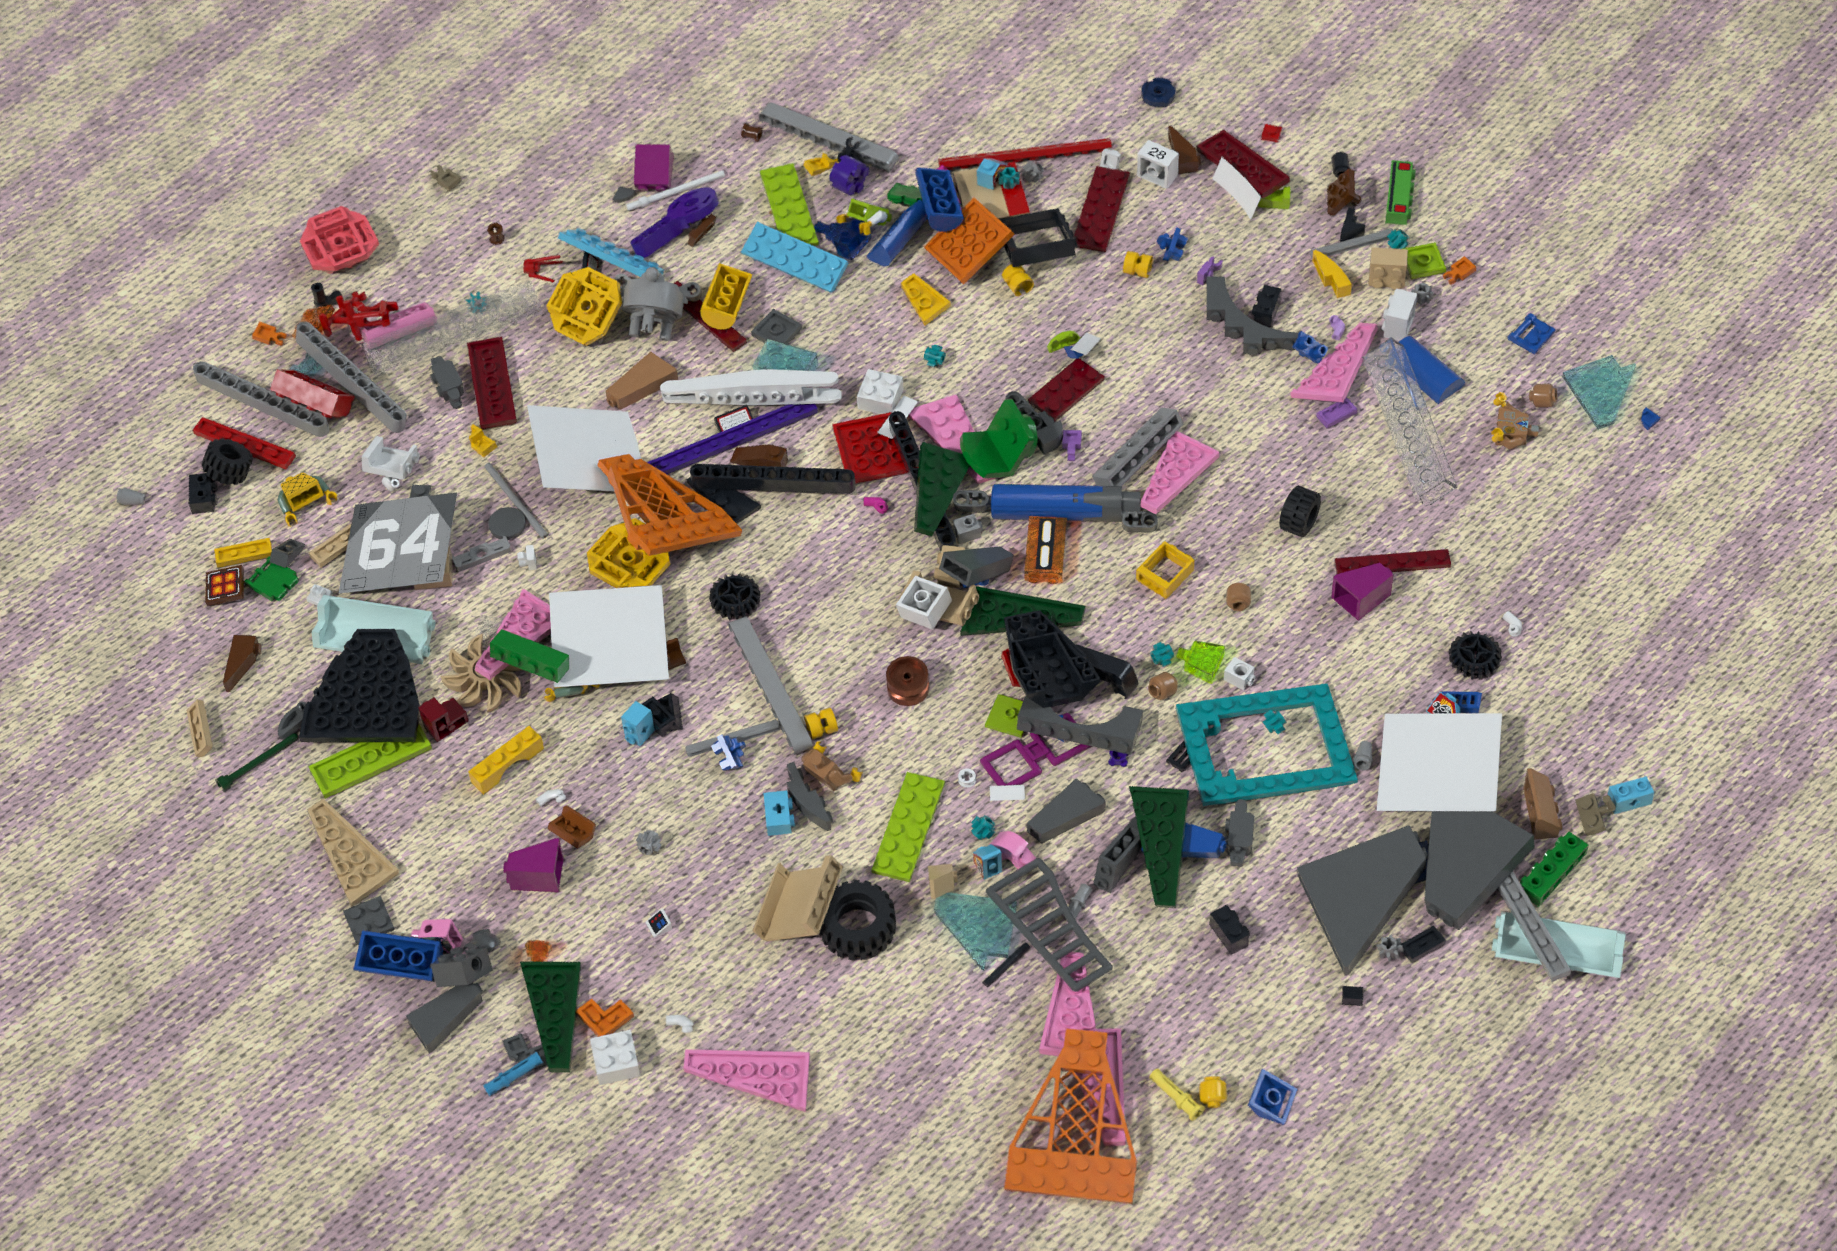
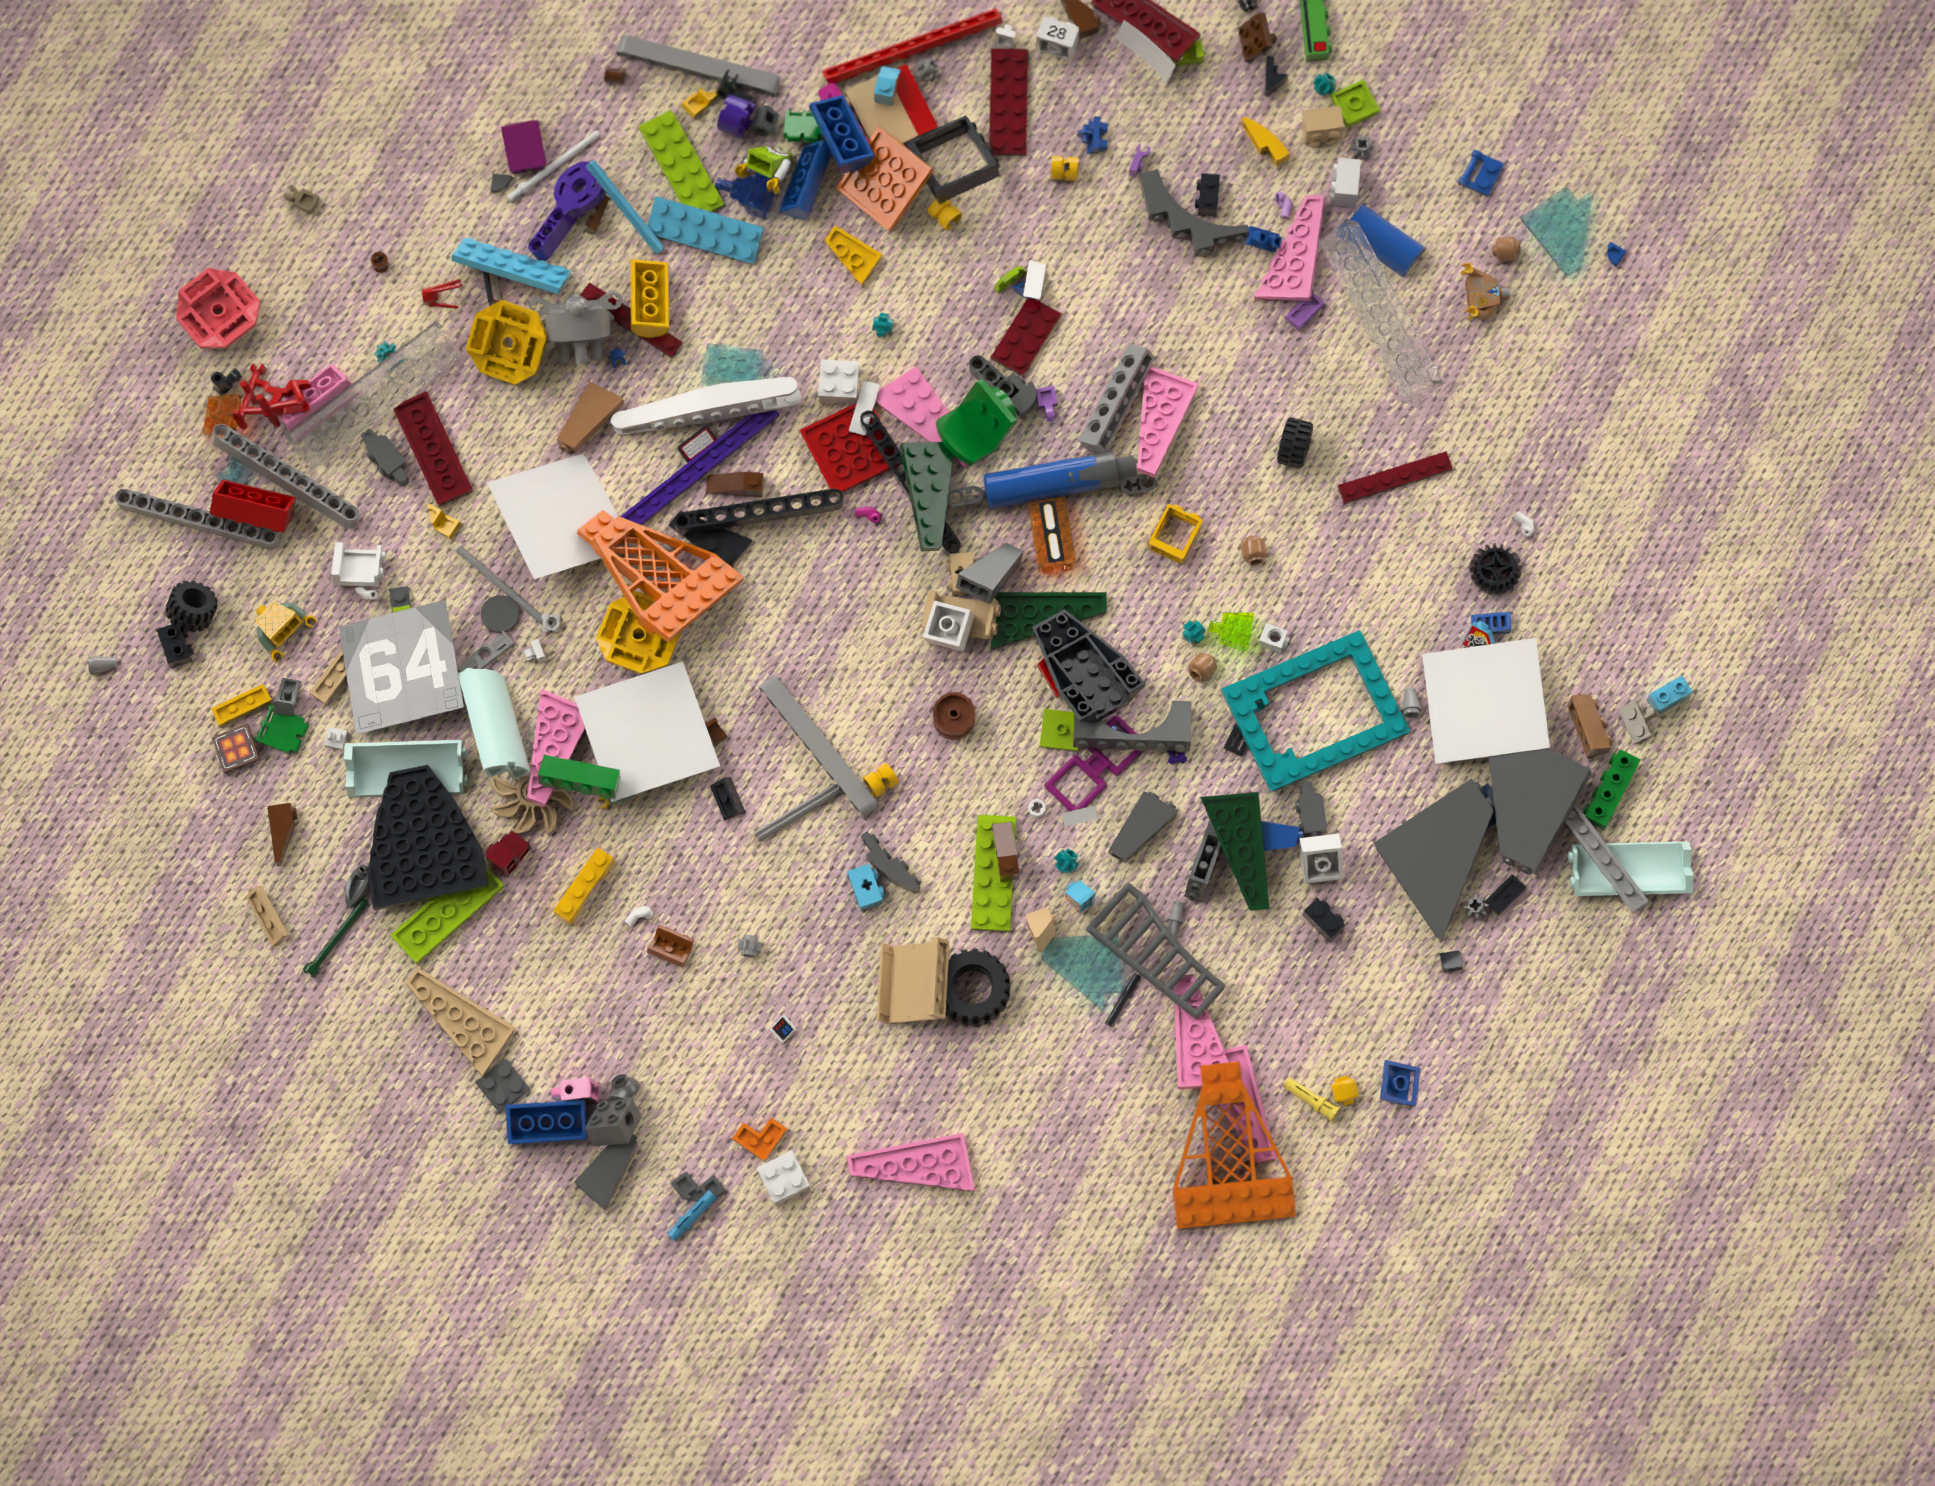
camera: 15 degrees left, 20 degrees up
red plate [193,417,296,470] -> none
orange plate [252,321,287,346] -> none
magenta slope [503,838,564,892] -> none
dark green wing [520,961,581,1073] -> none
clear orange cone [525,940,552,962] -> none
medium azure brick [621,701,655,746] -> none
black slope [642,696,676,737] -> none
white arm [666,1015,694,1033] -> none
black gear [709,572,761,621] -> none
blue hips [711,734,746,771] -> none
dark grey plate [751,309,802,352] -> none
medium nougat torso [801,741,863,791] -> none
light grey brick [953,514,983,544] -> none
bright pink brick [989,831,1036,869] -> none
teal gear [999,167,1020,189] -> none
black beam [1075,644,1139,699] -> none
teal gear [1262,710,1287,734] -> none
light grey axle [1310,228,1393,258] -> none
magenta slope [1331,563,1394,621] -> none
orange plate [1443,256,1477,285] -> none
none -> light aqua cylinder [458,668,531,780]
none -> white plate [541,613,560,633]
none -> medium azure axle [586,160,664,254]
none -> blue plate [607,348,626,368]
none -> dark grey brick [748,105,780,137]
none -> slope [992,822,1020,882]
none -> white brick [1299,834,1344,884]

